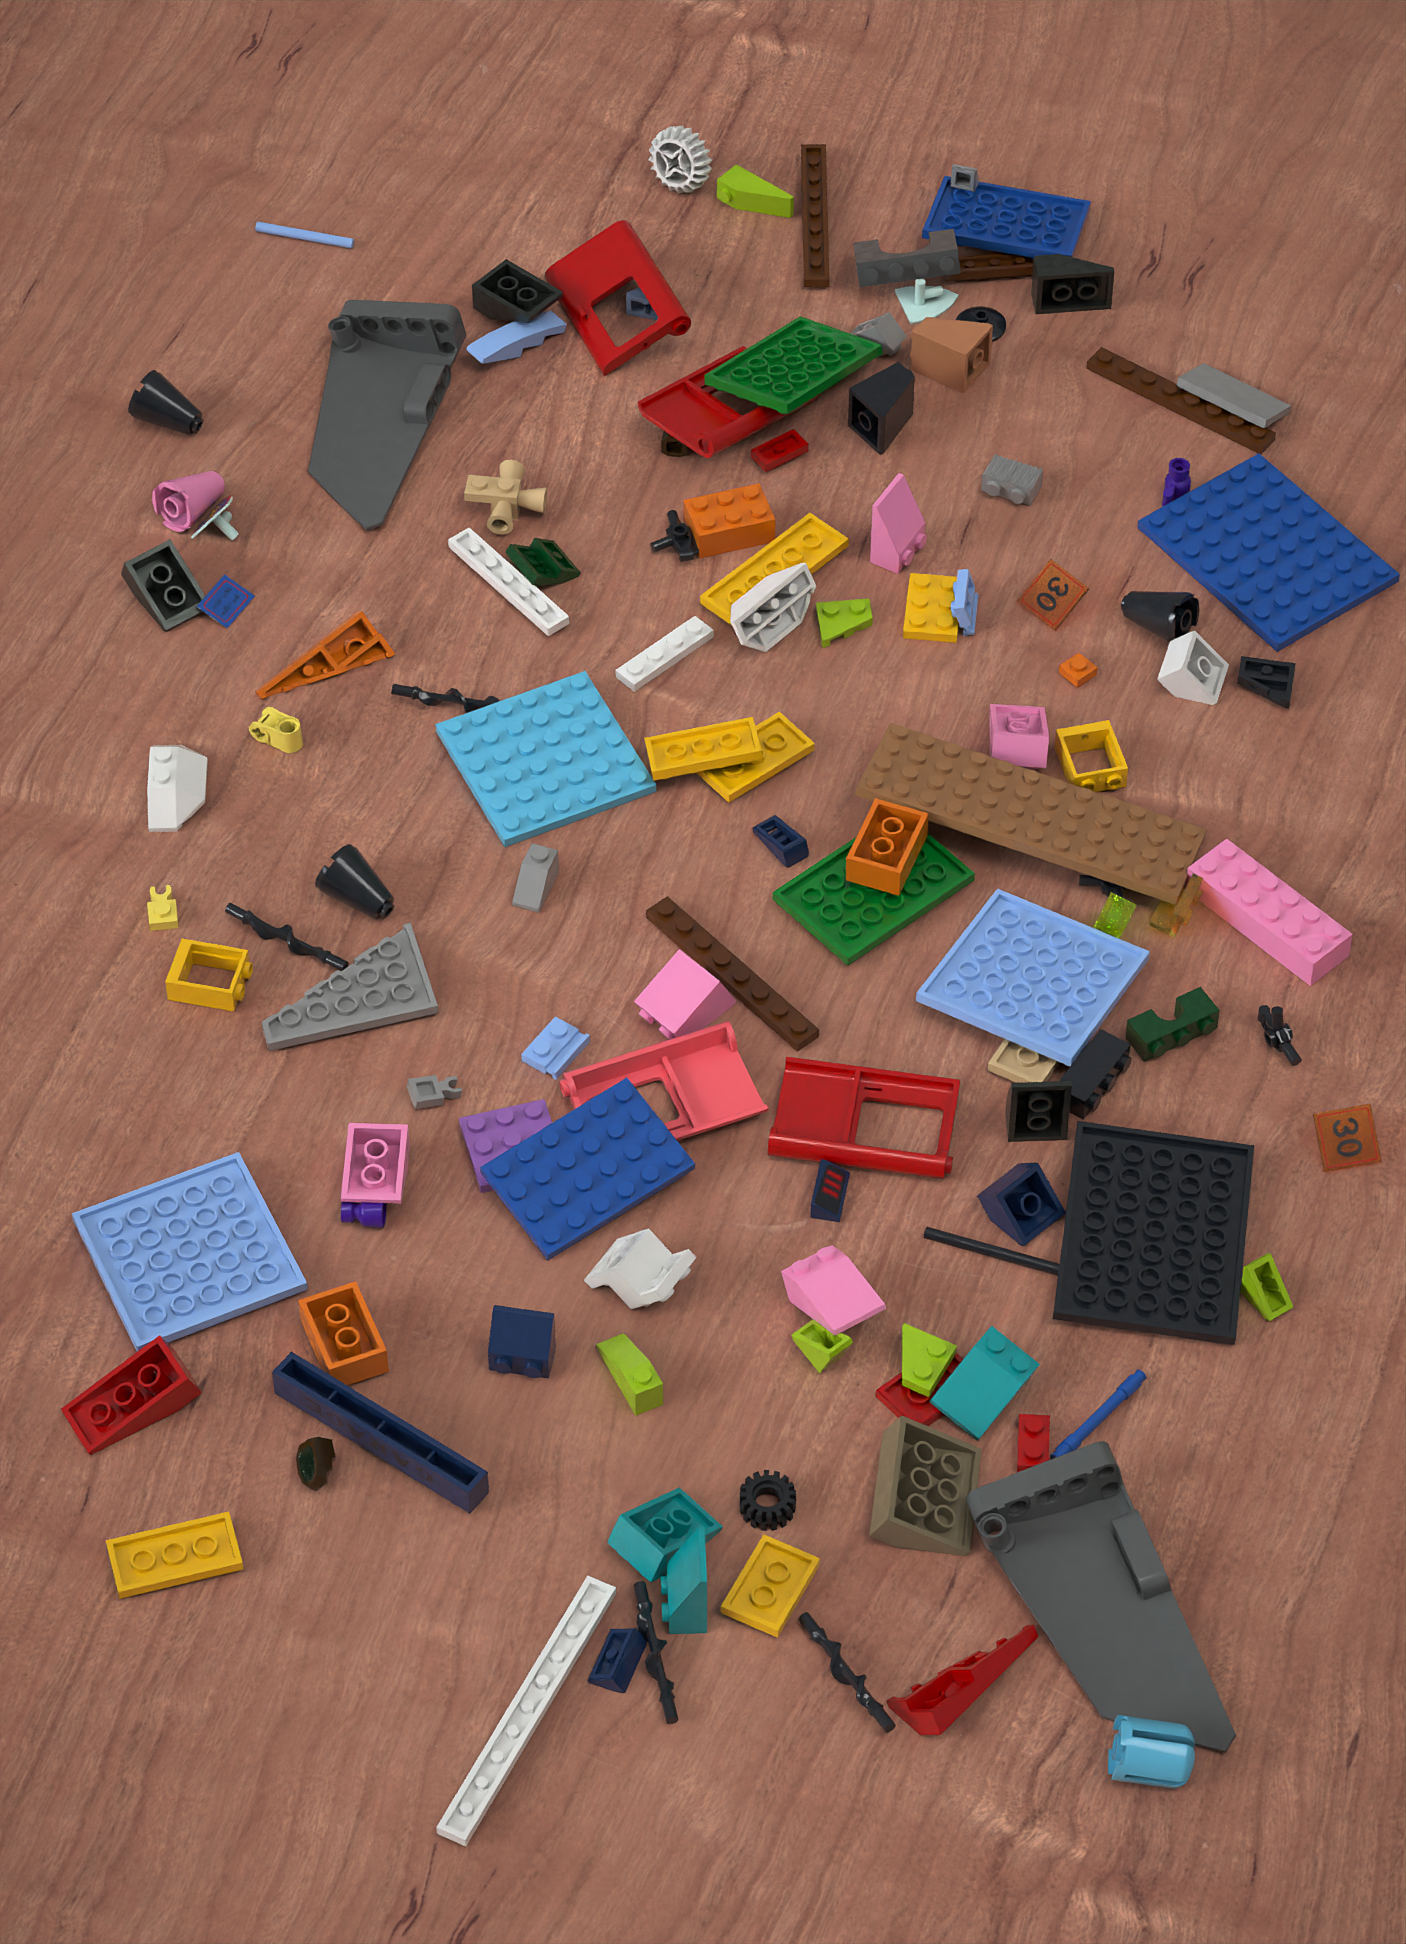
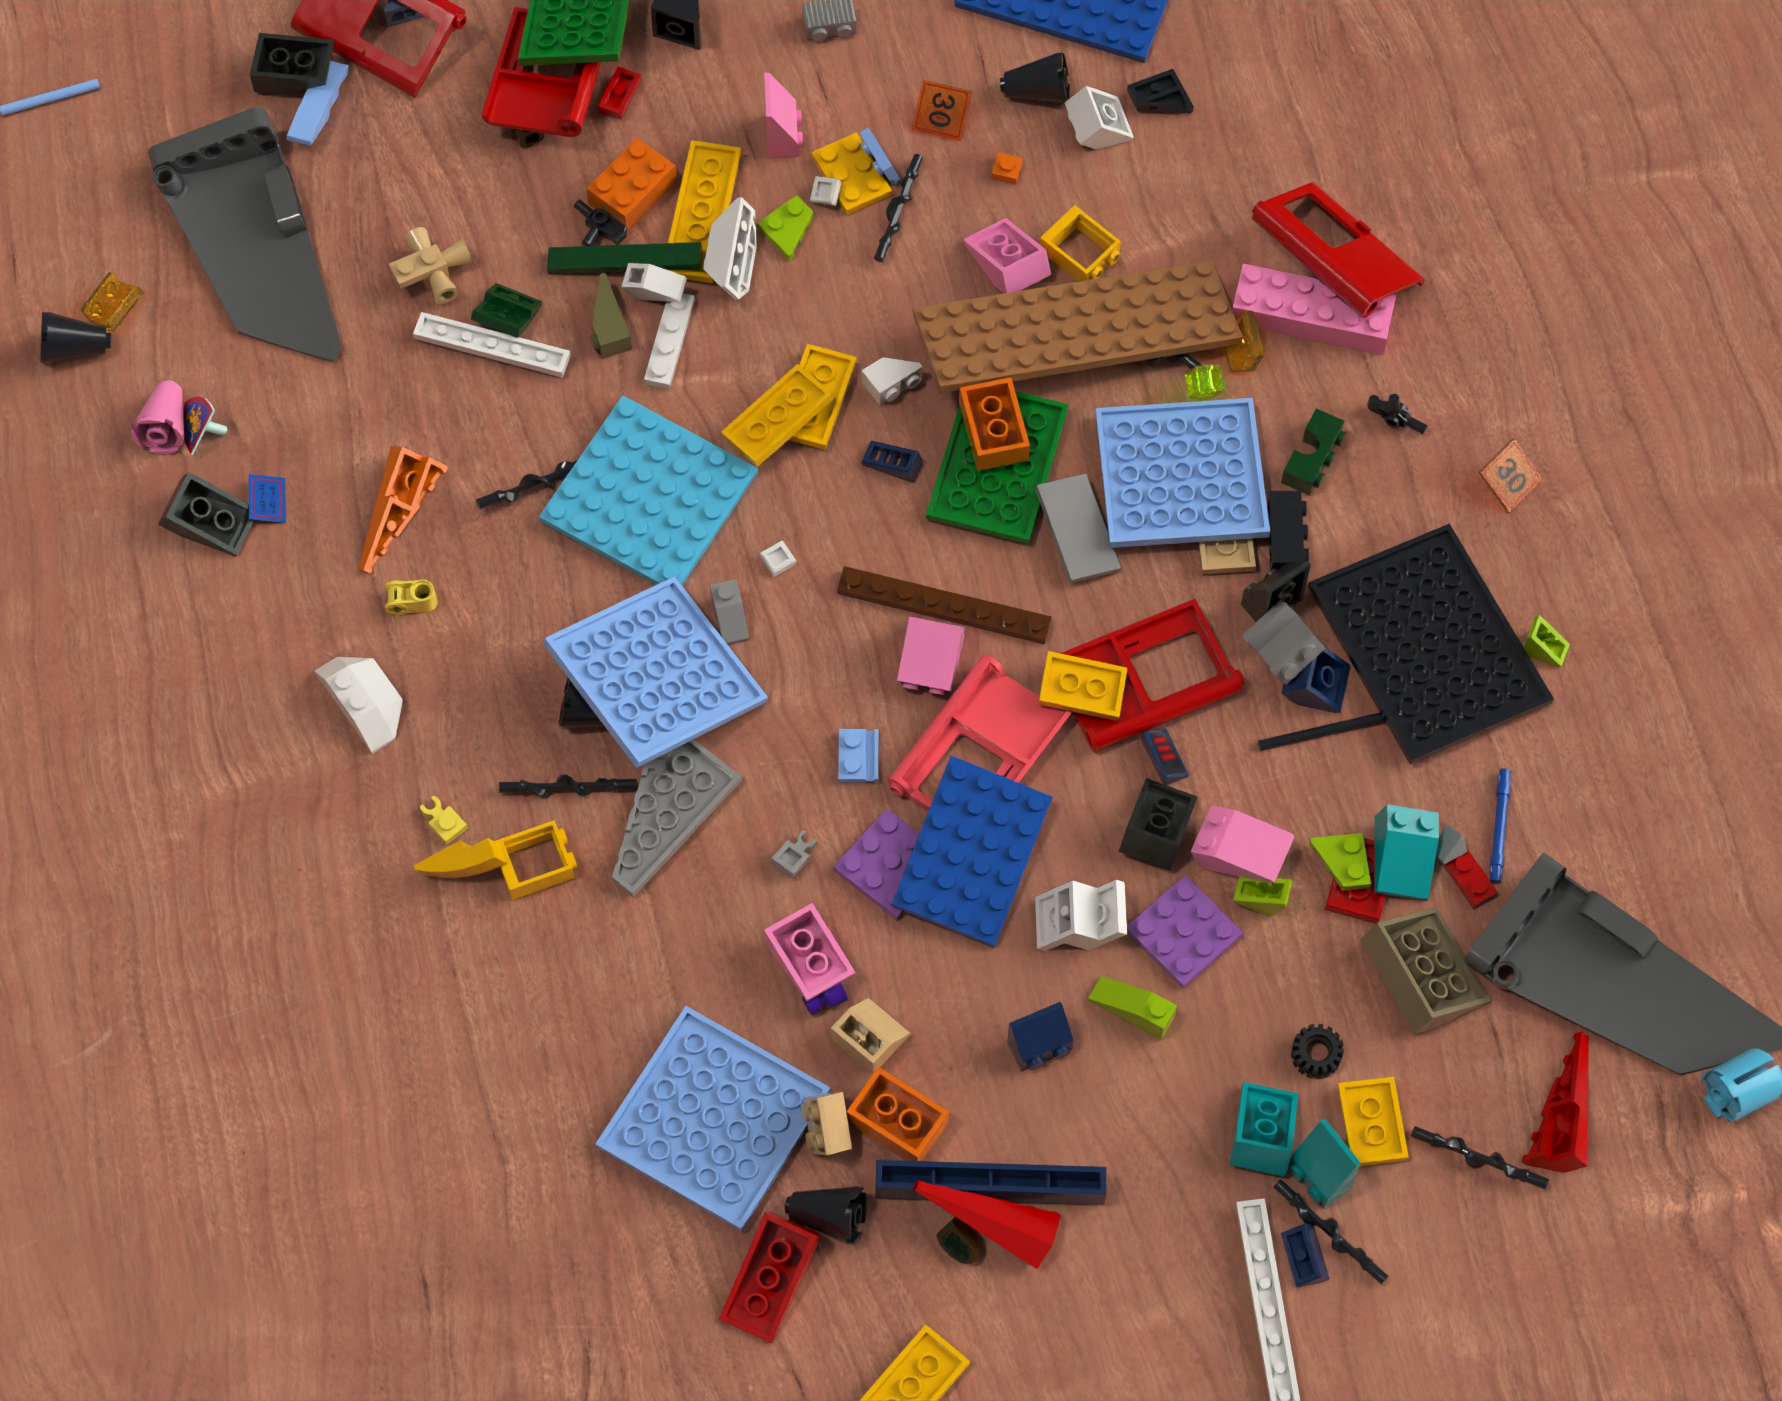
camera: 35 degrees left, 15 degrees up
none -> clear yellow bracket [81,272,144,332]
none -> yellow slope [413,838,507,878]
none -> light blue plate [543,576,768,768]
none -> dark green tile [547,242,703,274]
none -> olive slope [590,273,632,359]
none -> white slope [622,263,687,302]
none -> white tile [760,541,797,577]
none -> black cone [785,1186,867,1245]
none -> tan slope [801,1092,852,1155]
none -> white tile [810,176,842,206]
none -> tan slope [831,998,910,1074]
none -> white slope [862,357,923,406]
none -> black piece [874,154,923,262]
none -> red wedge [913,1180,1061,1269]
none -> light grey tile [1035,473,1121,584]
none -> yellow plate [1038,651,1127,721]
none -> pearl dark grey slope [1118,778,1197,871]
none -> medium lavender plate [1127,875,1243,989]
none -> light grey panel [1242,599,1325,685]
none -> red piece [1252,182,1425,318]
none -> light grey slope [1436,825,1467,864]

